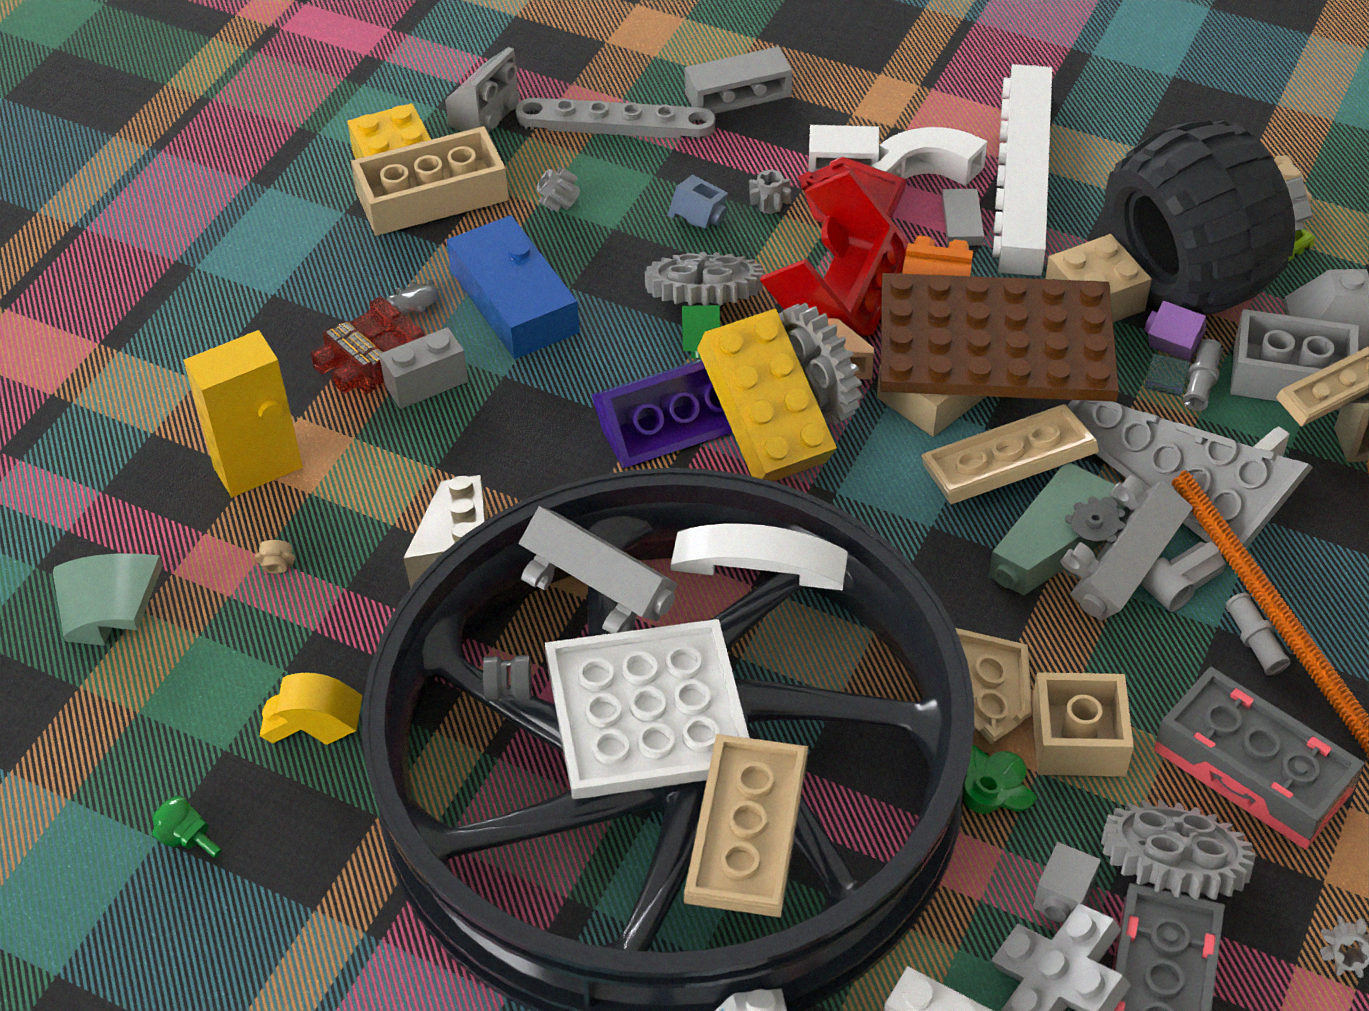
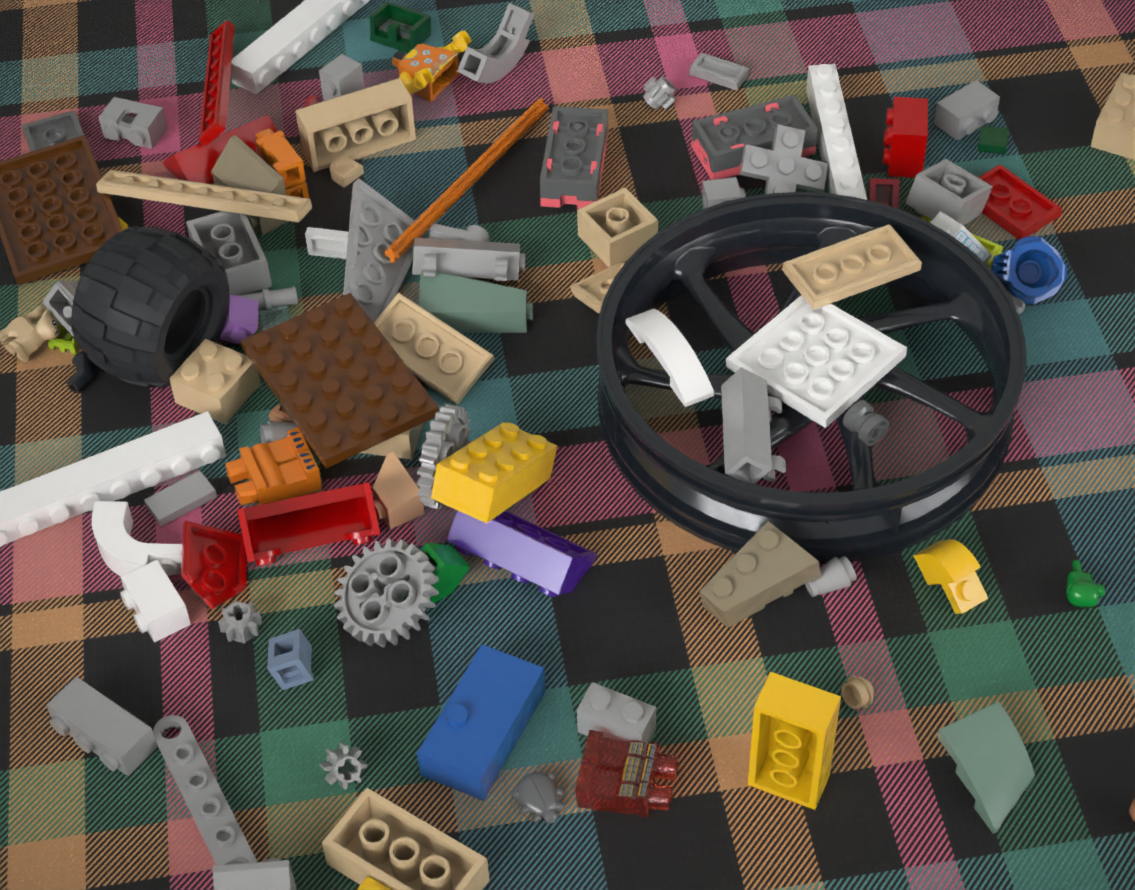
camera: 125 degrees left, 0 degrees up
dark grey piece [1065,497,1126,543] -> none
light grey gear [1101,800,1256,900] -> none
light grey pin [1225,592,1290,676] -> none

